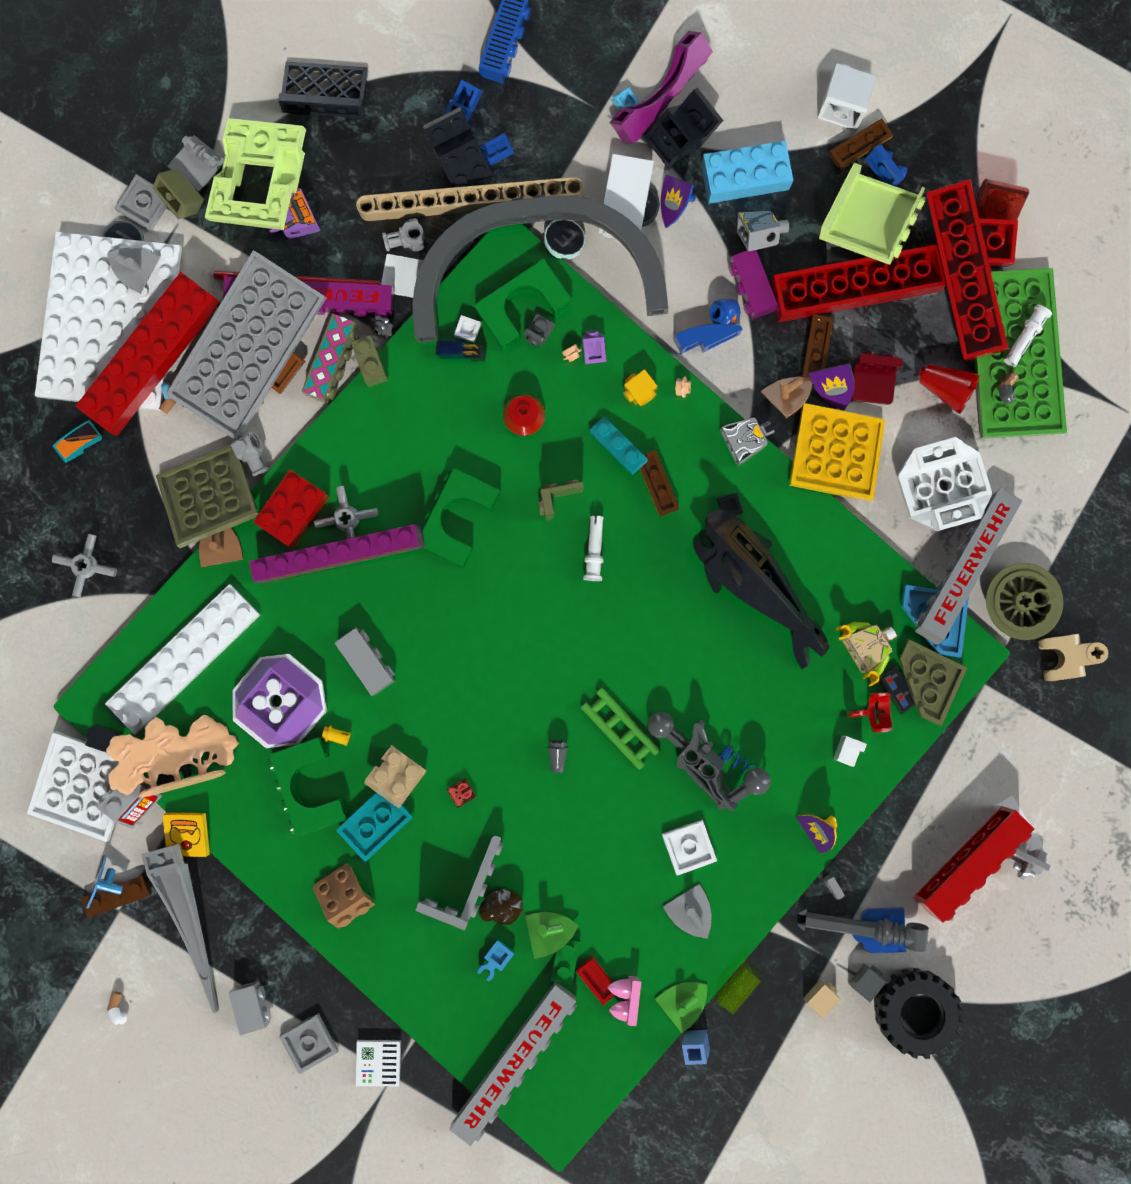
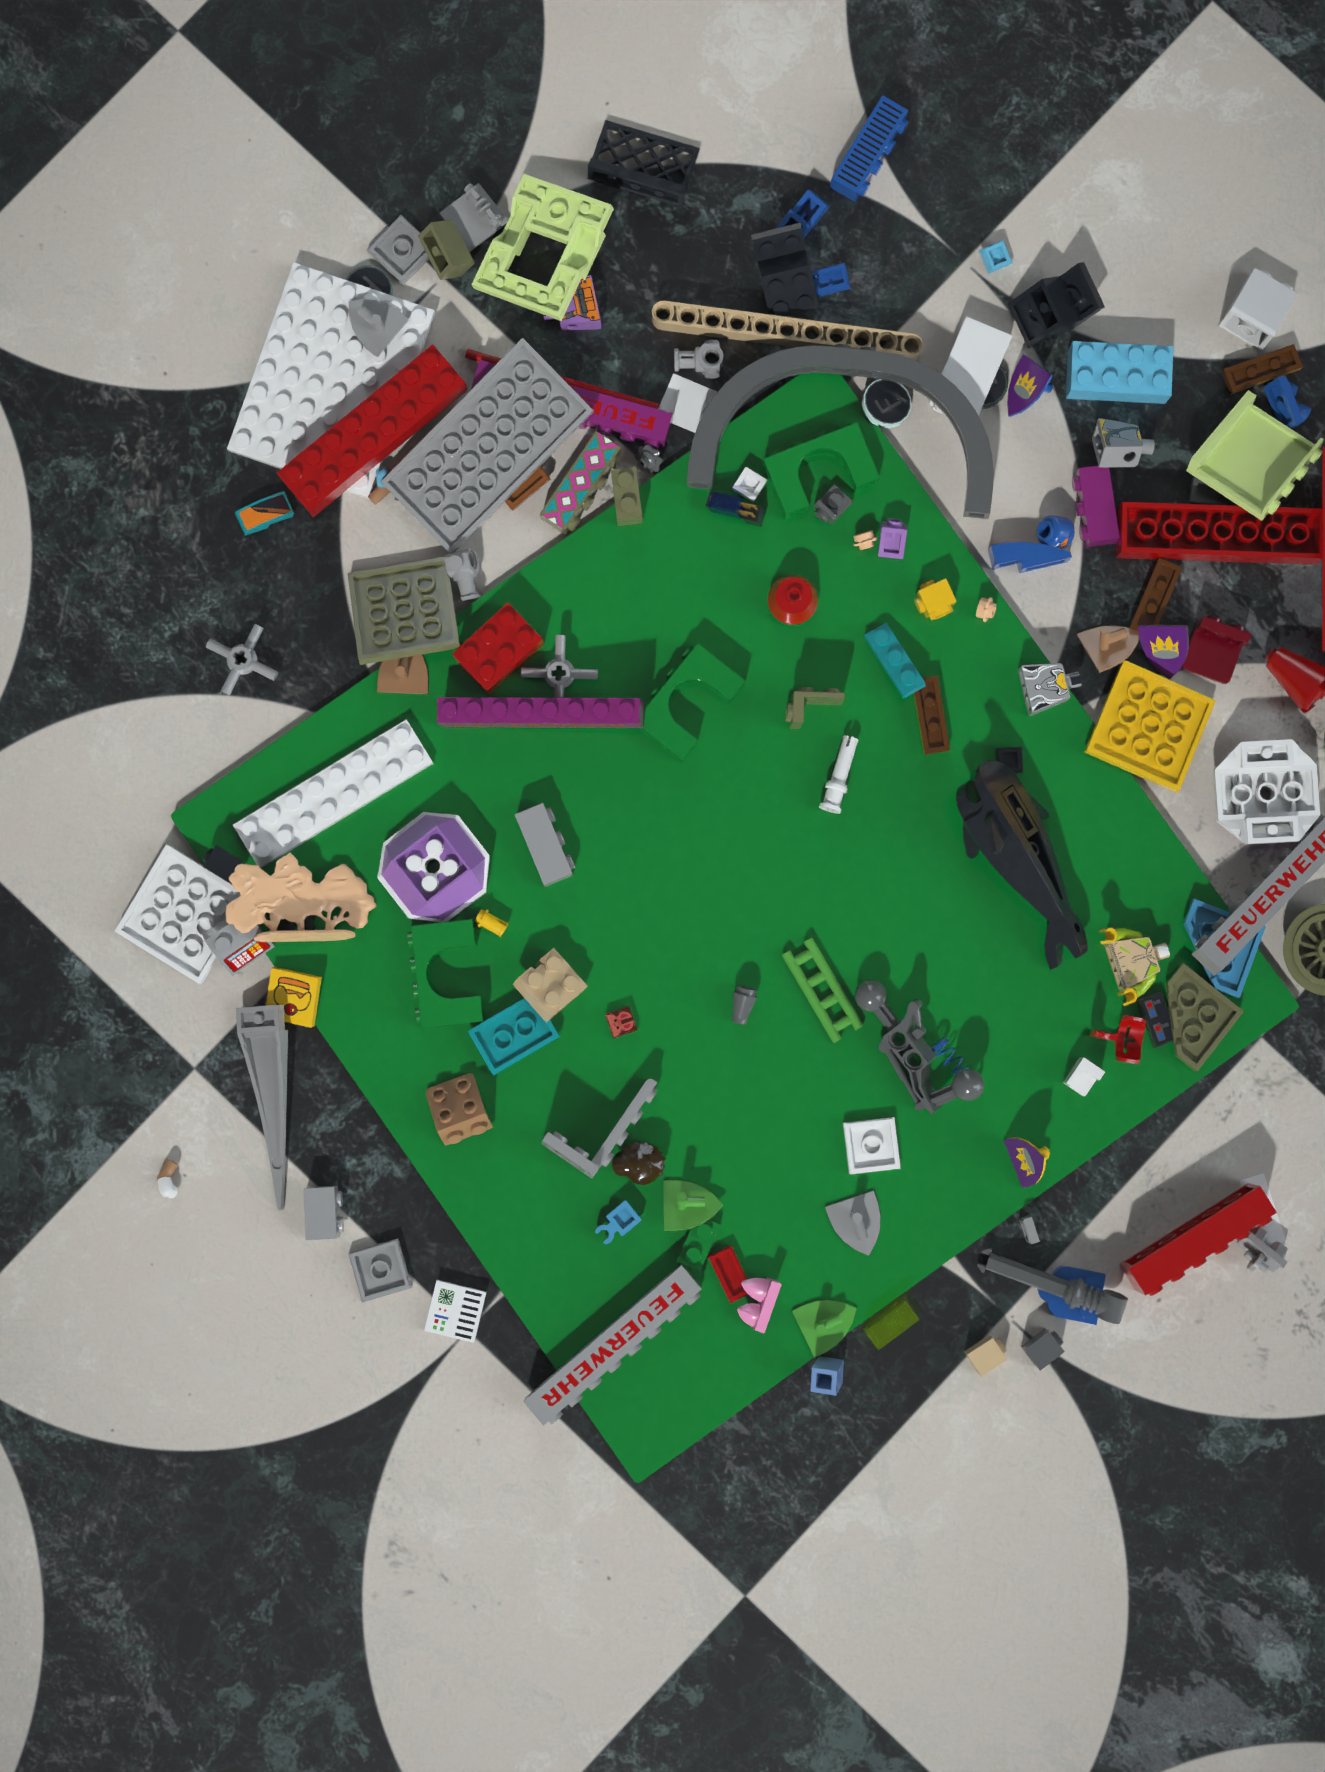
camera: 15 degrees right, 0 degrees up
reddish brown plate [81,875,151,918] -> none
dark azure shield [86,855,123,909] -> none
magenta arch [609,31,713,144] -> none
black tyre [874,968,964,1059] -> none

